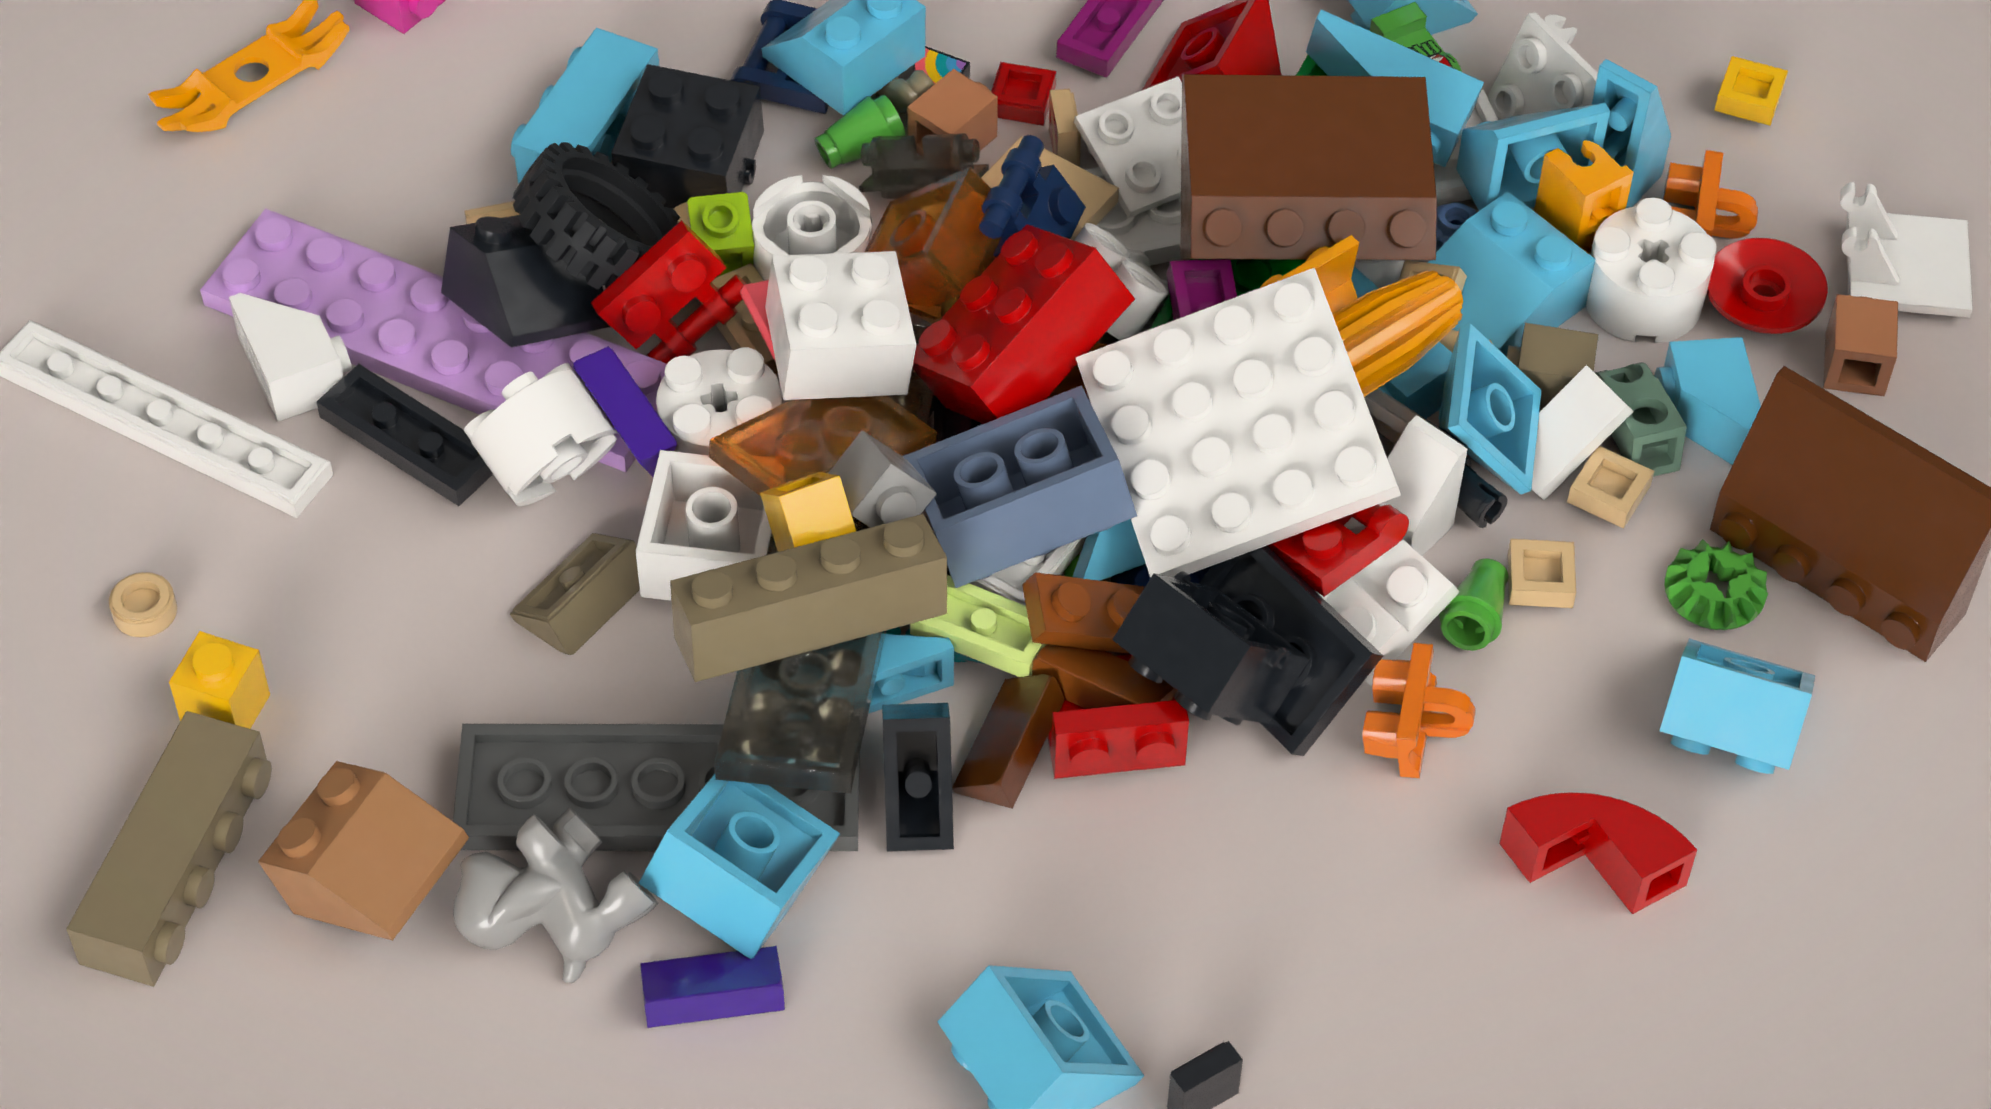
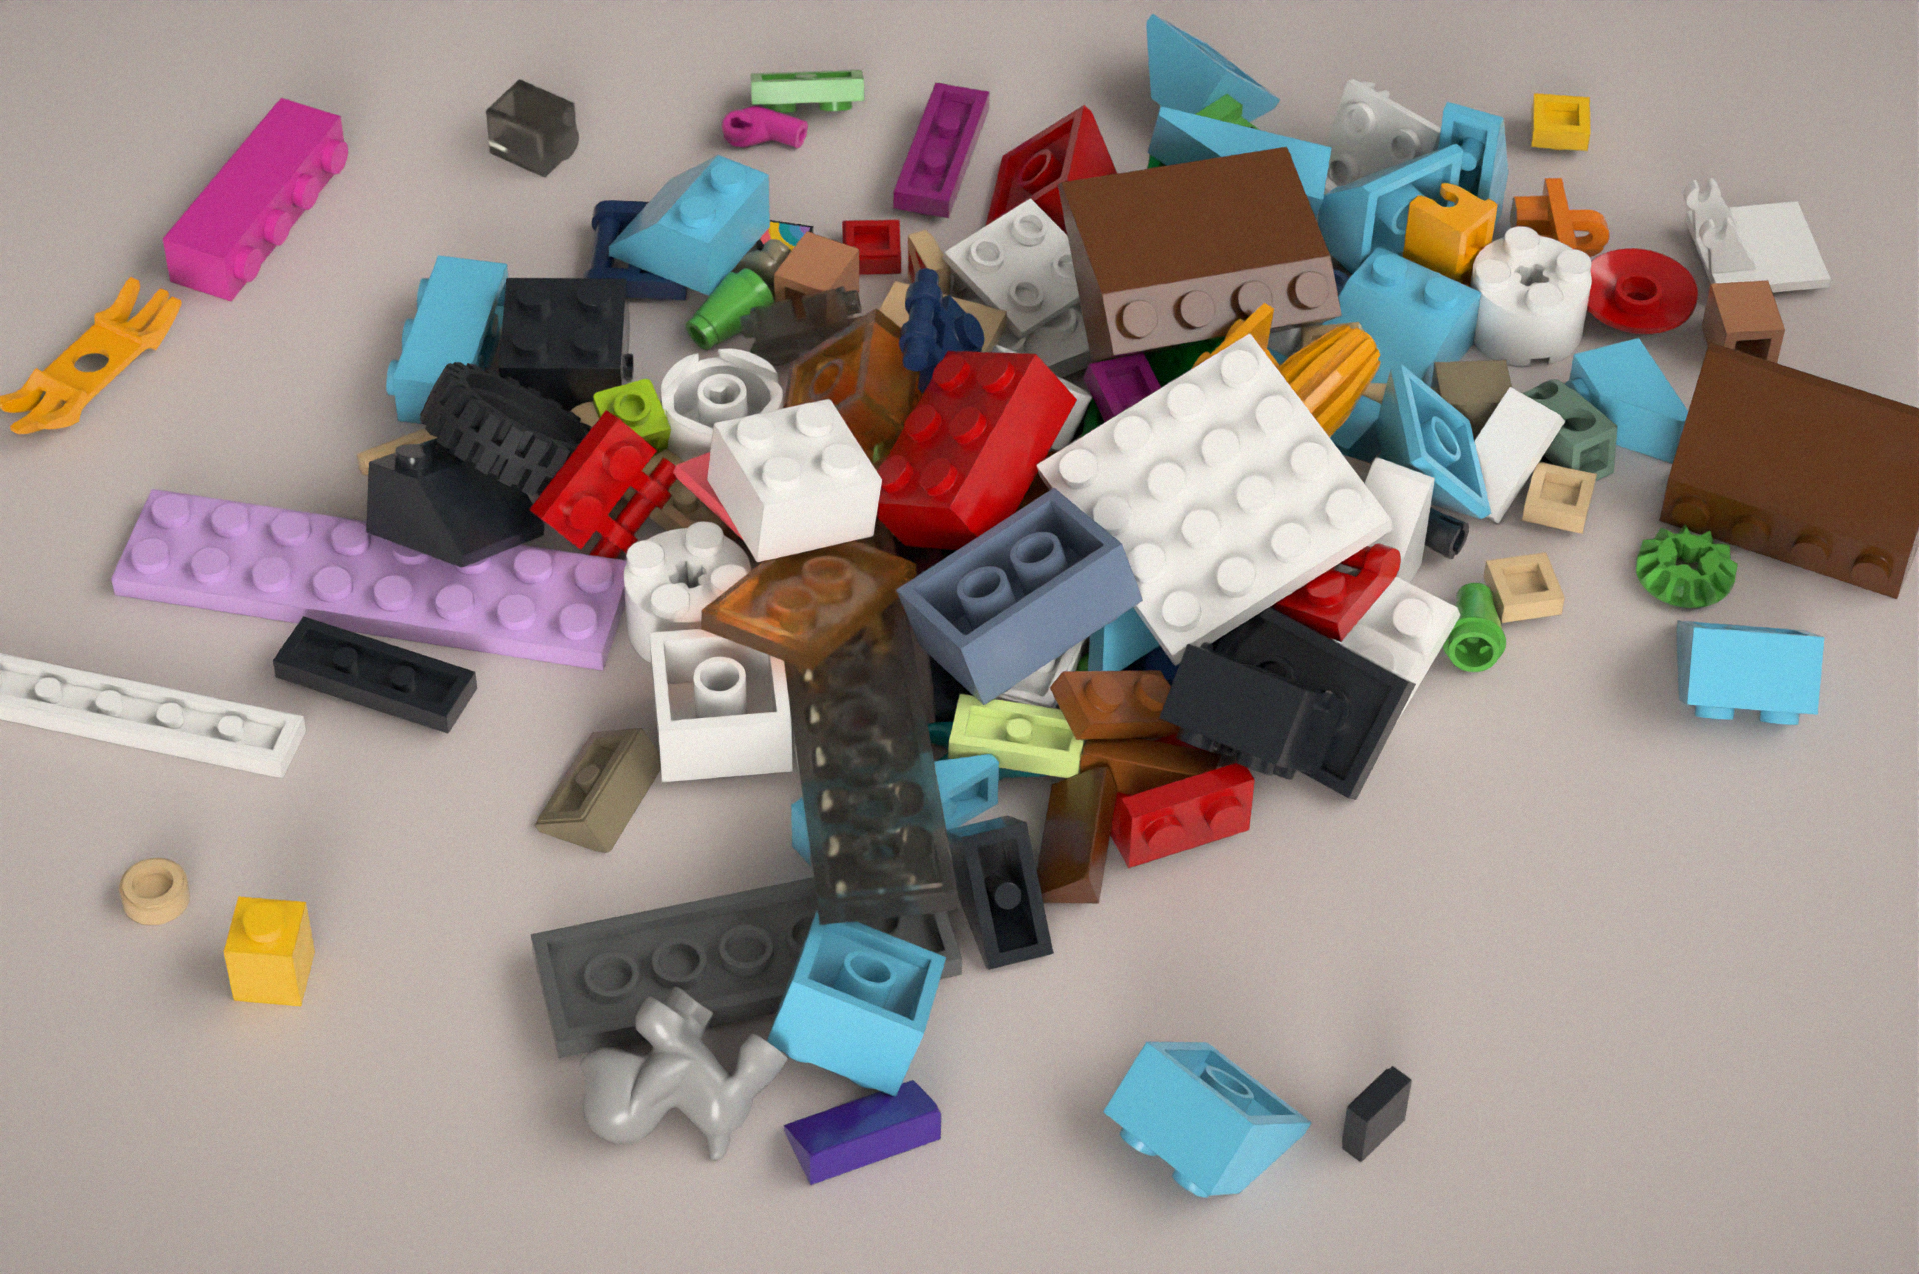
camera: 15 degrees left, 5 degrees down
dark tan brick [66,711,272,987] -> none
white slope [229,293,352,422] -> none
medium nougat slope [258,761,469,941] -> none
white brick [464,363,618,506] -> none
dark purple slope [573,346,677,477] -> none
dark tan brick [670,514,947,682] -> none
yellow brick [760,472,856,552] -> none
light grey brick [829,430,937,528] -> none
orange hips [1362,643,1476,778] -> none
red brick [1499,792,1697,914] -> none

